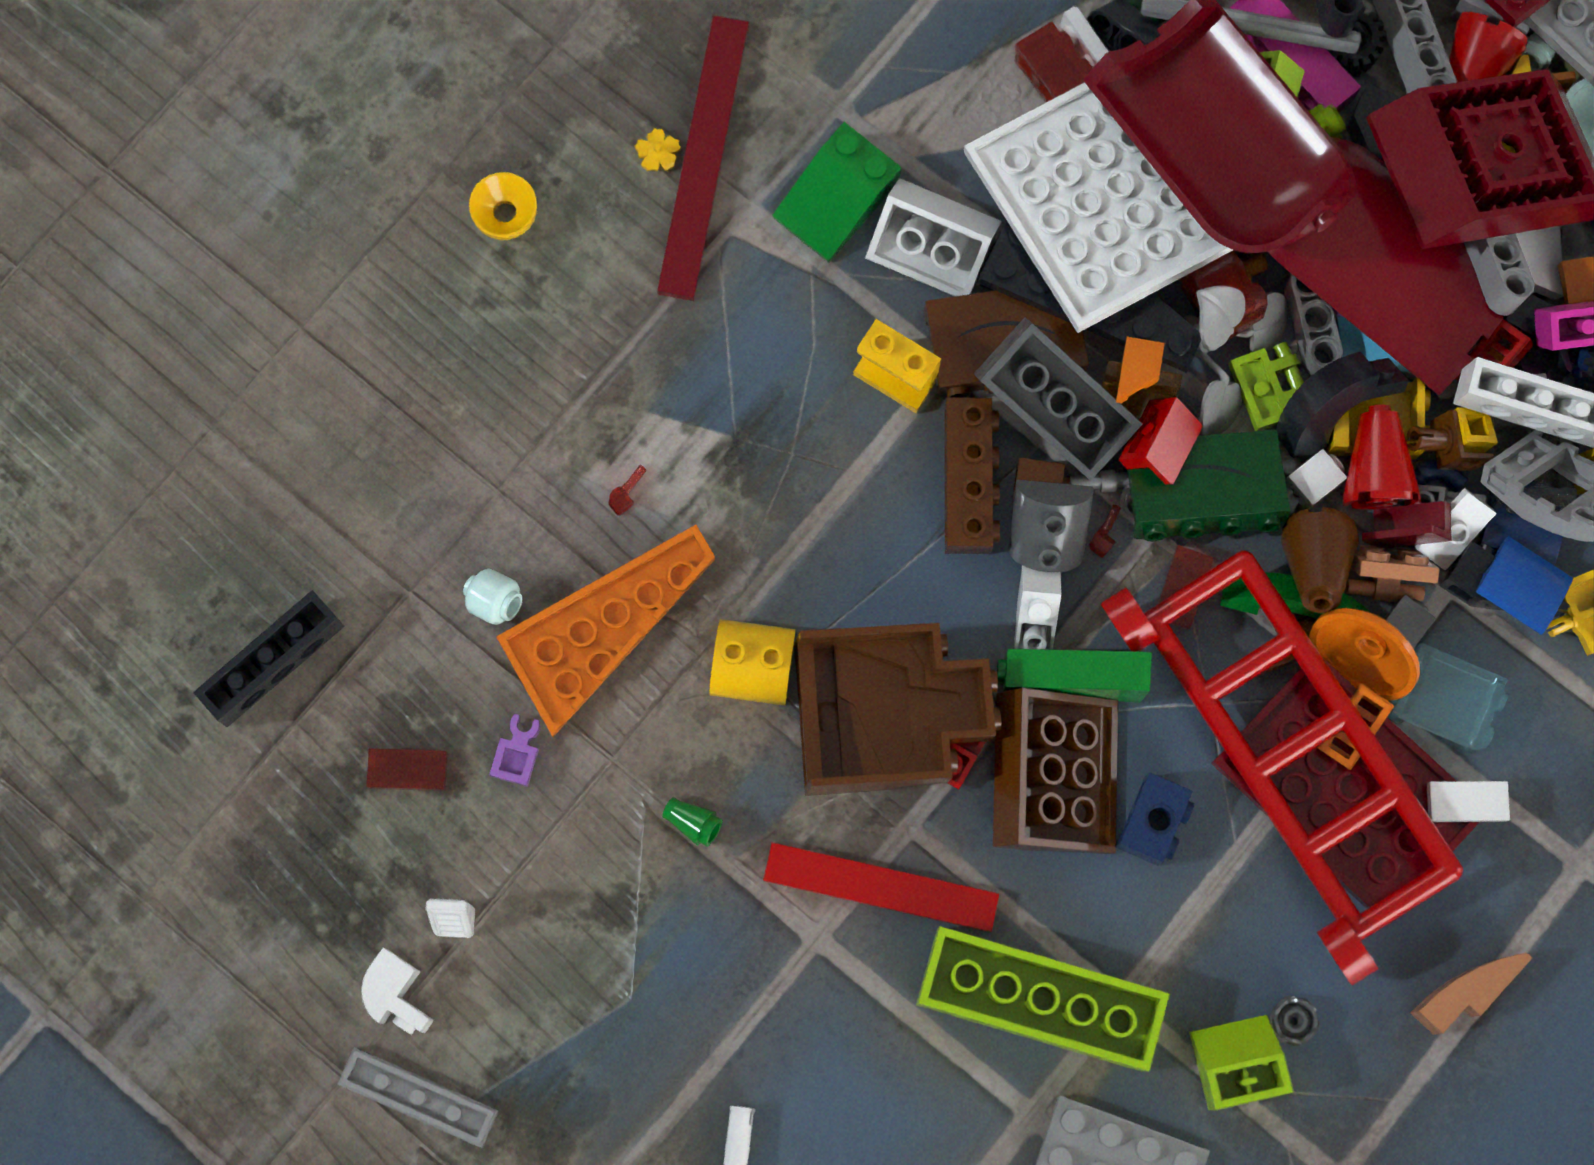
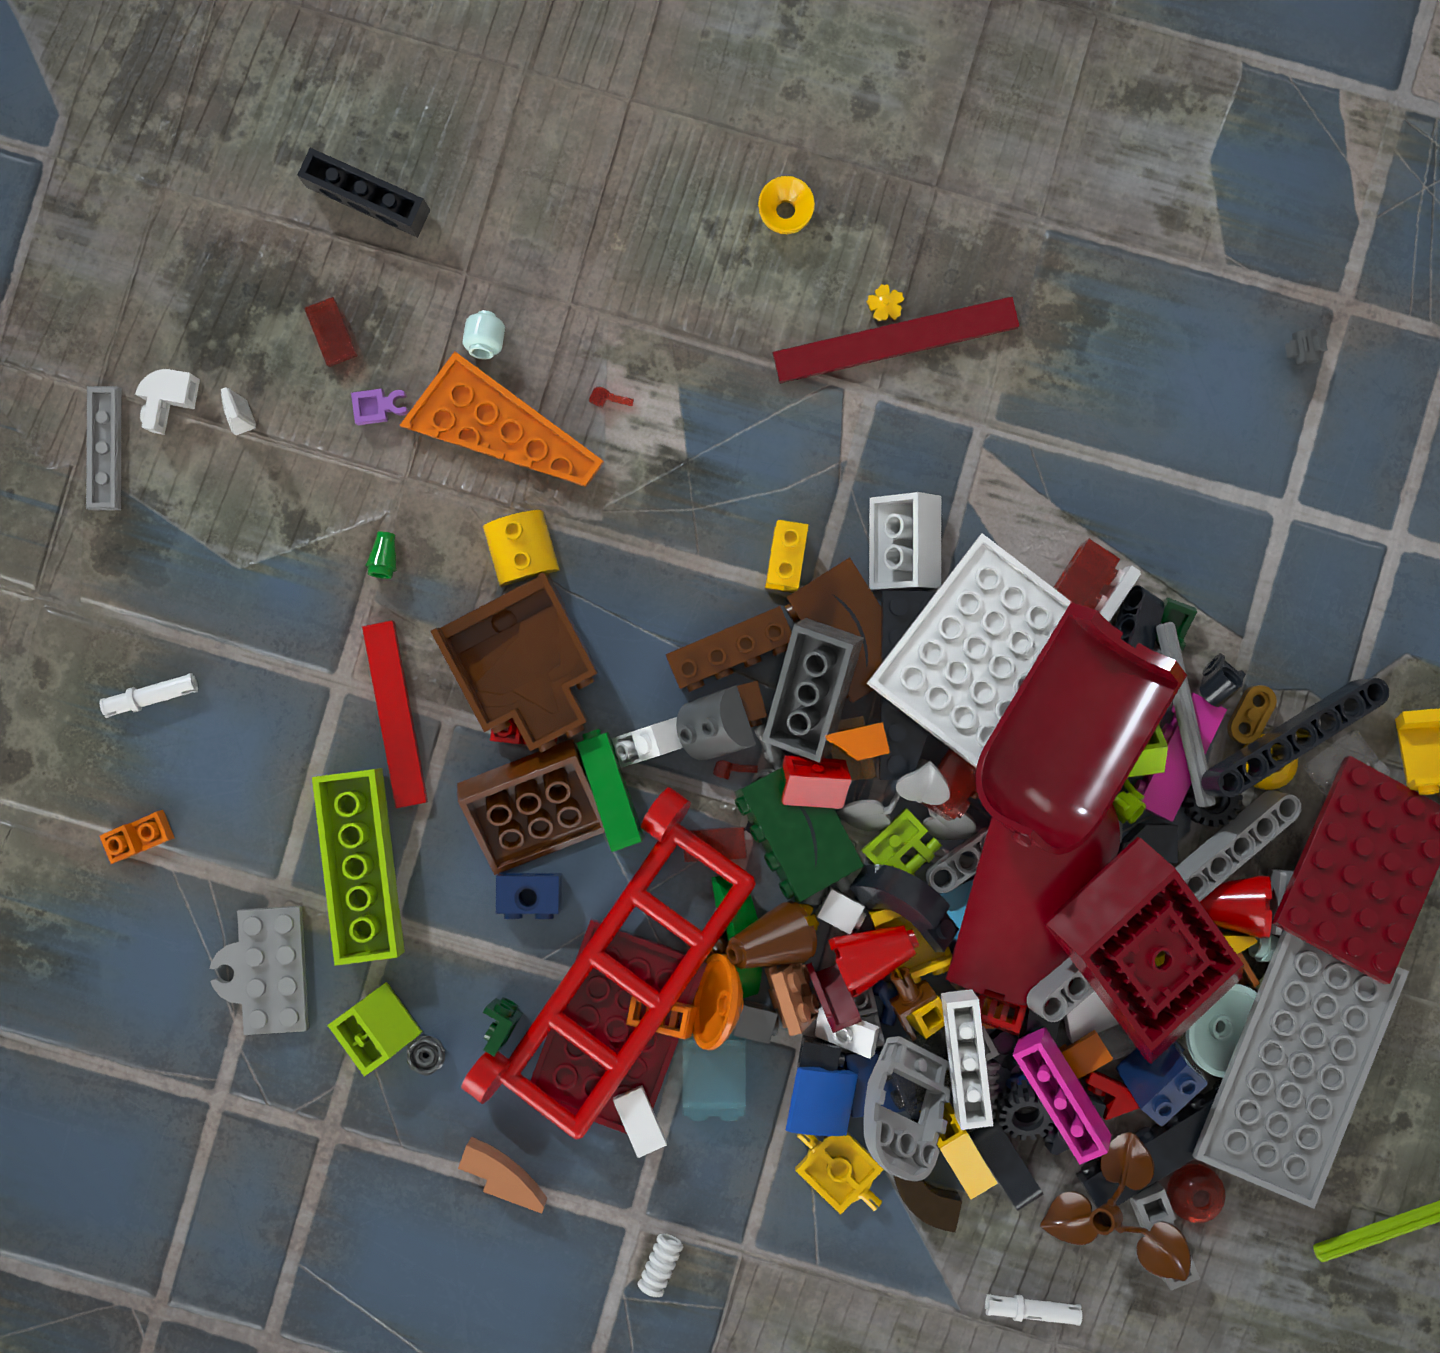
camera: 75 degrees right, 10 degrees up
green slope [772,122,901,263] -> none
none -> dark green bracket [483,997,523,1056]

